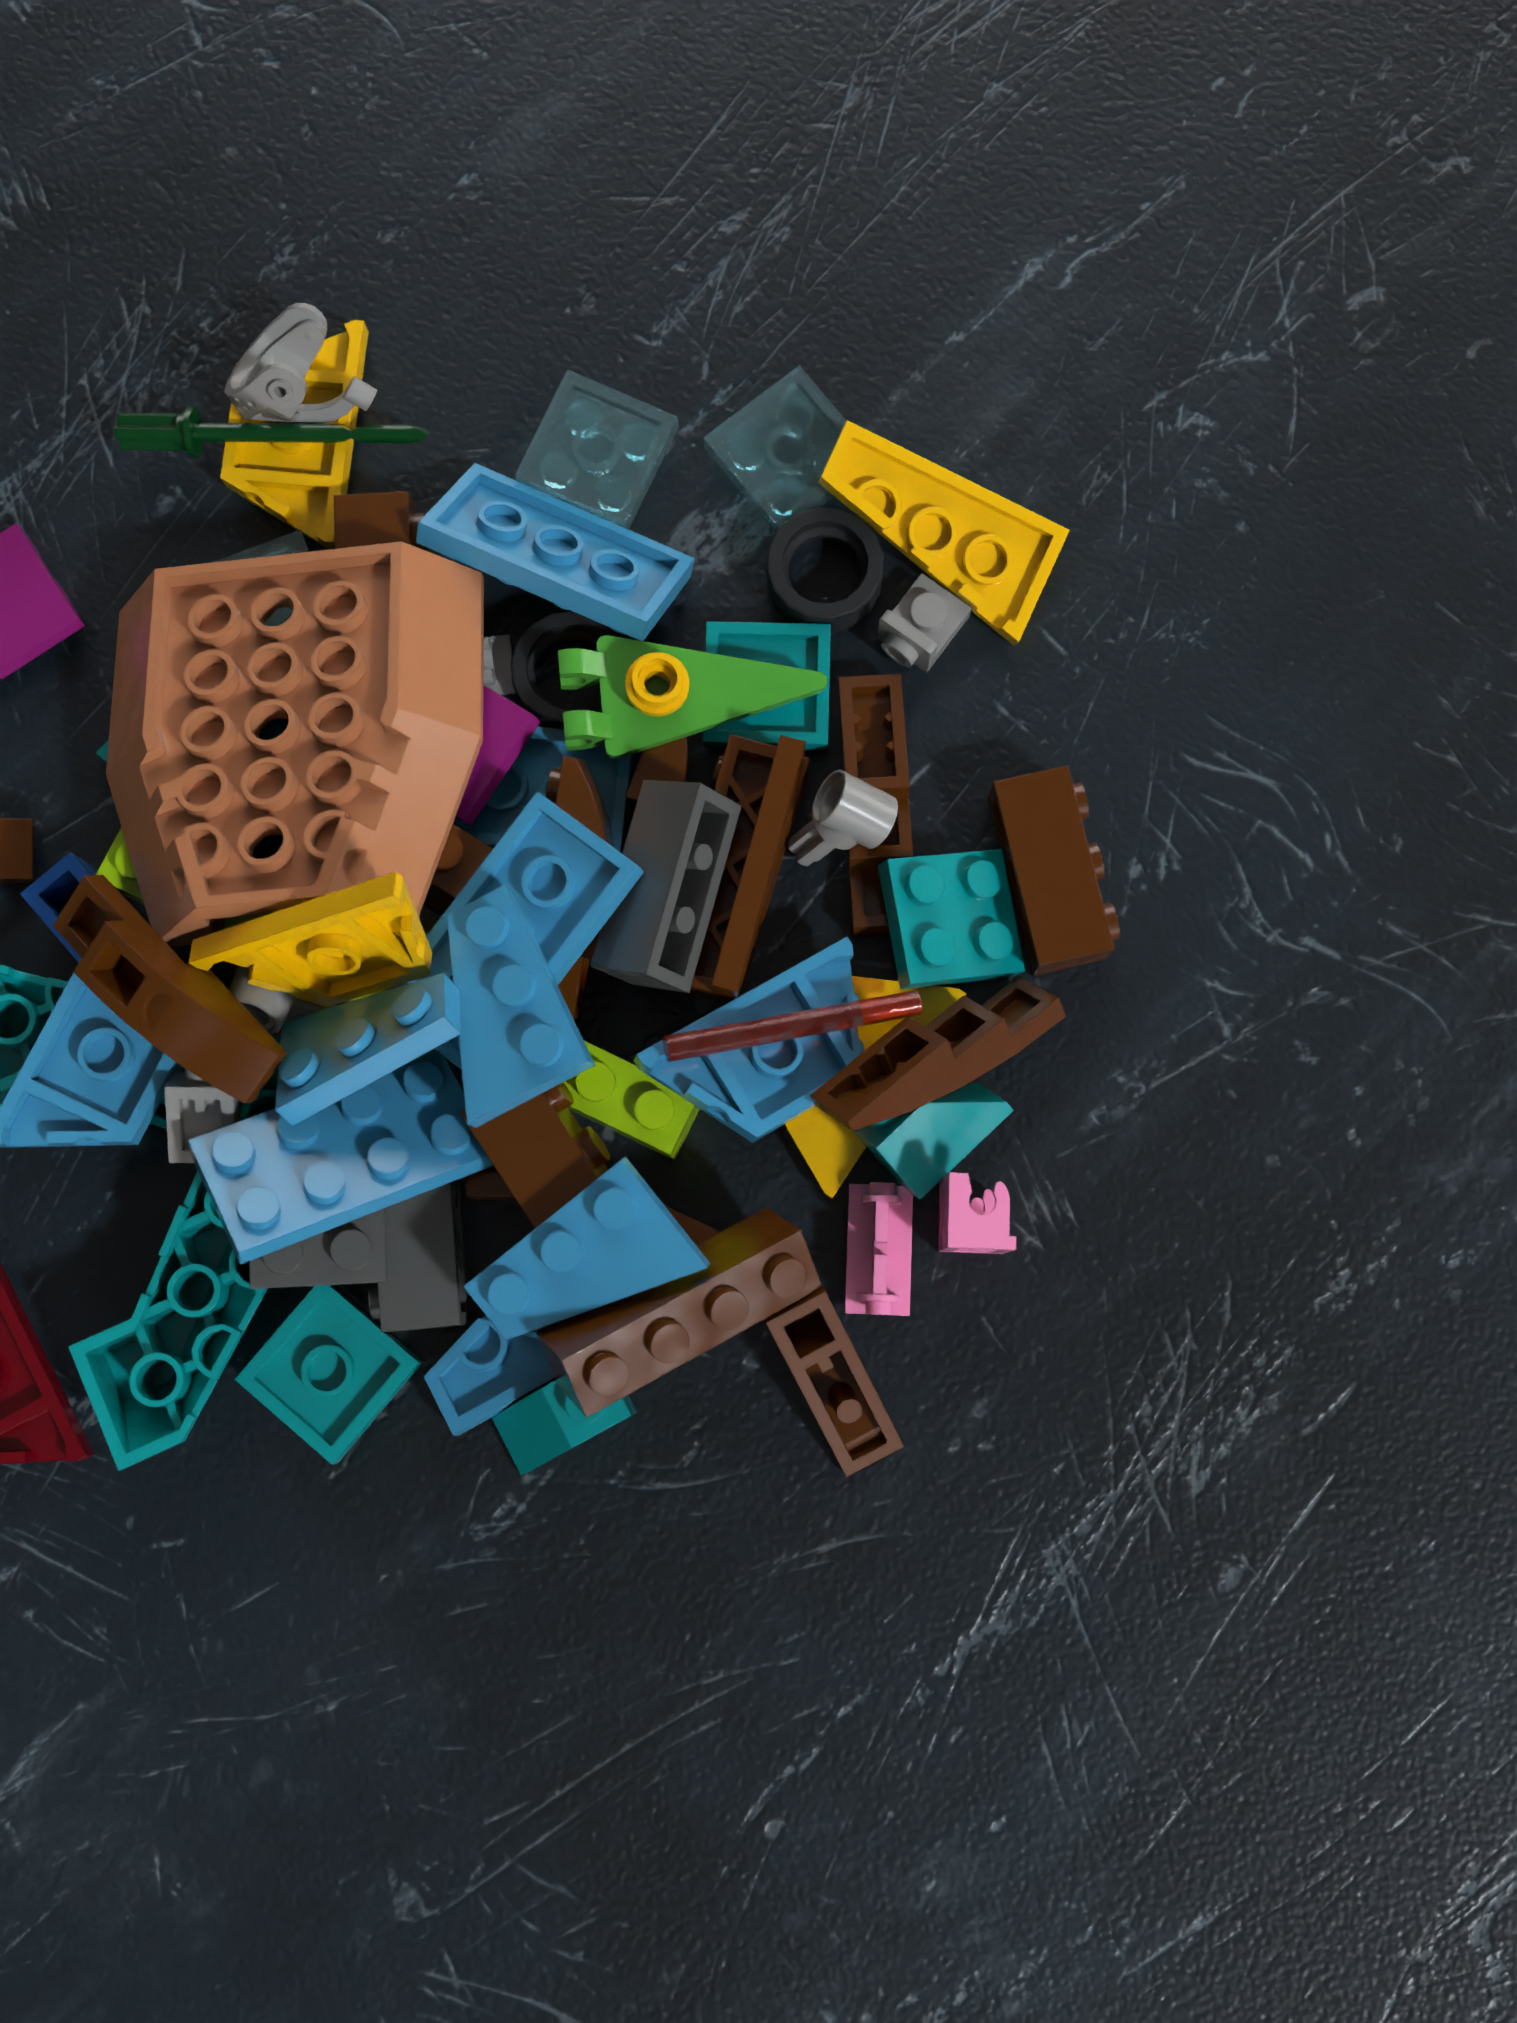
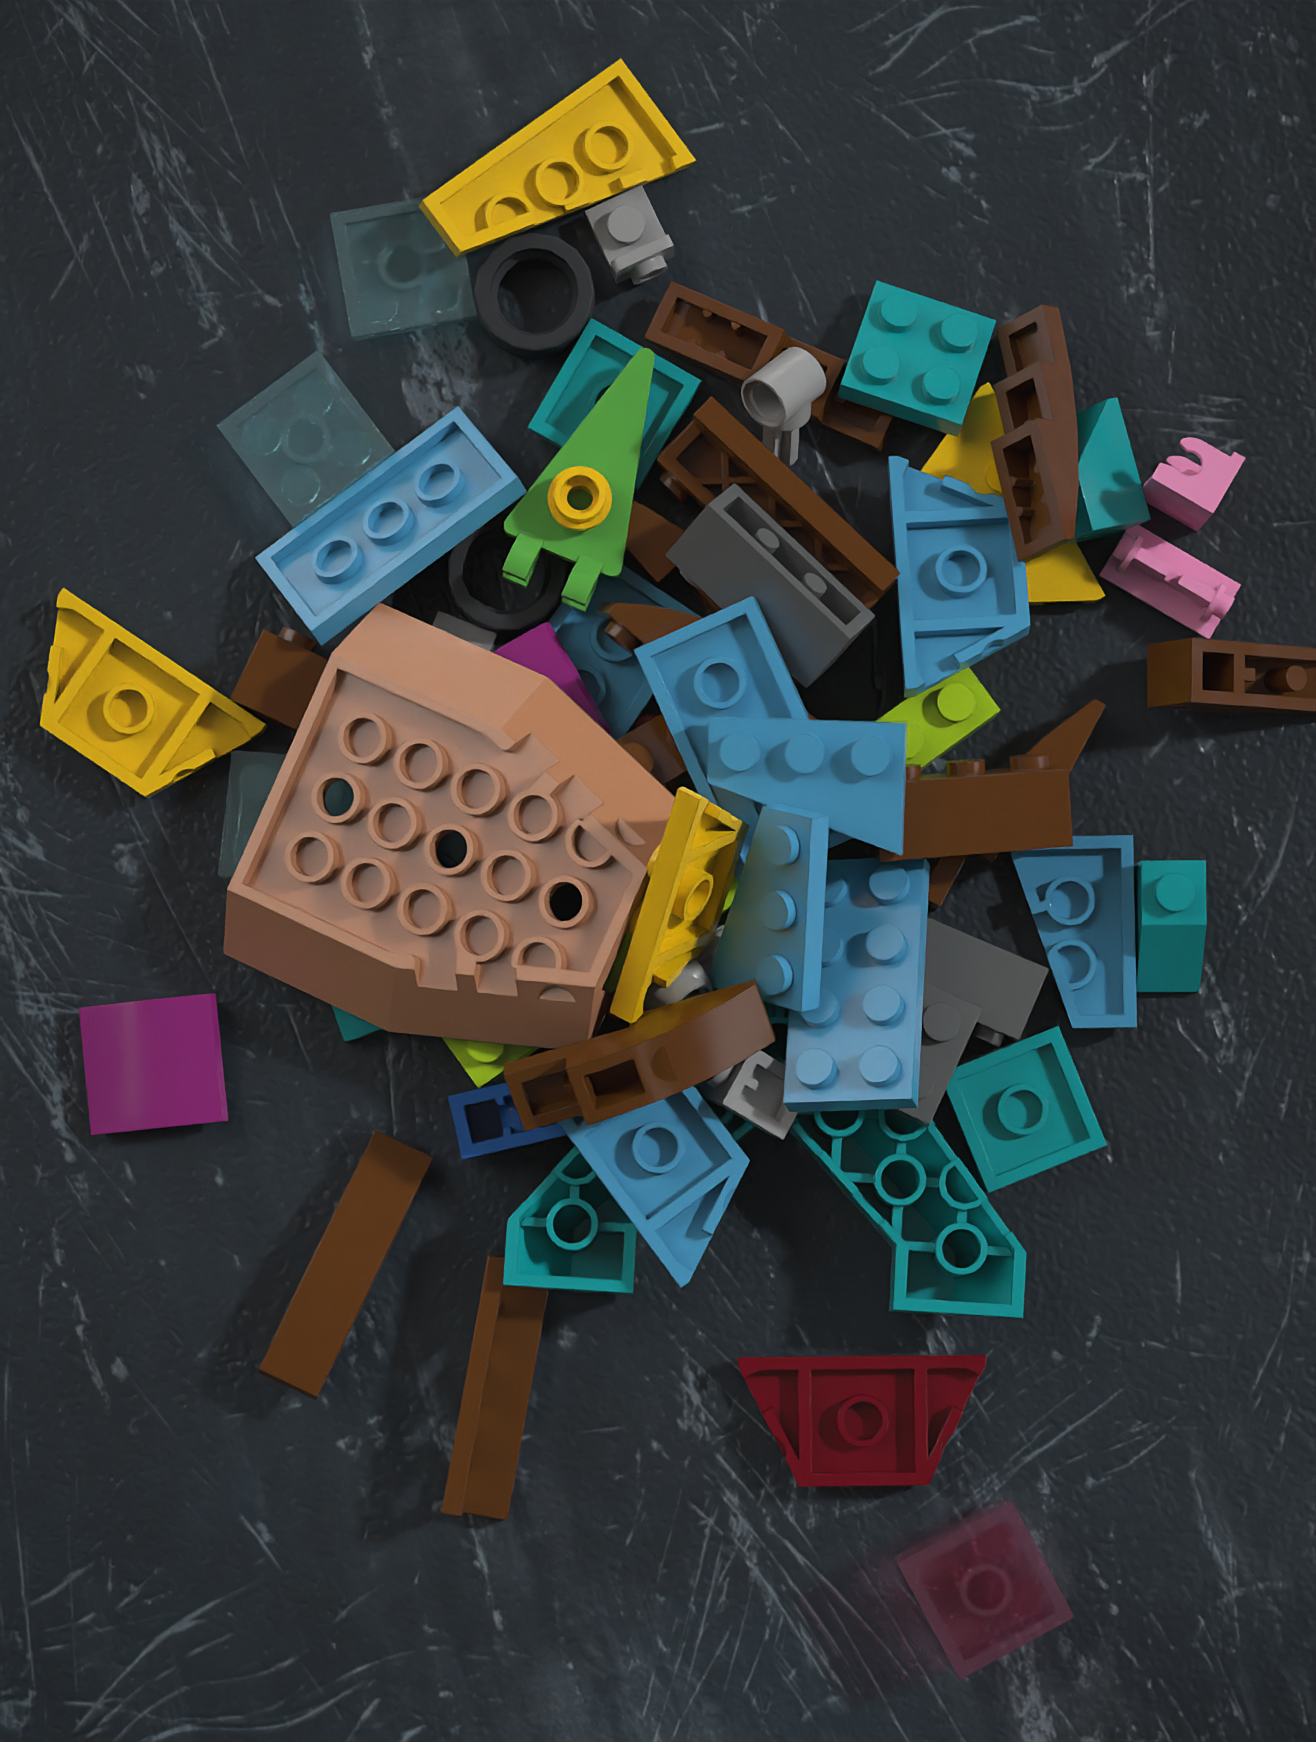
camera: 70 degrees left, 5 degrees up
dark green piece [114,407,429,457] -> none
light grey helmet [224,303,377,424] -> none
dark azure wing [464,1157,711,1340] -> none
reddish brown brick [535,1207,822,1418] -> none
clear red bar [663,990,922,1062] -> none
reddish brown brick [988,765,1120,976] -> none

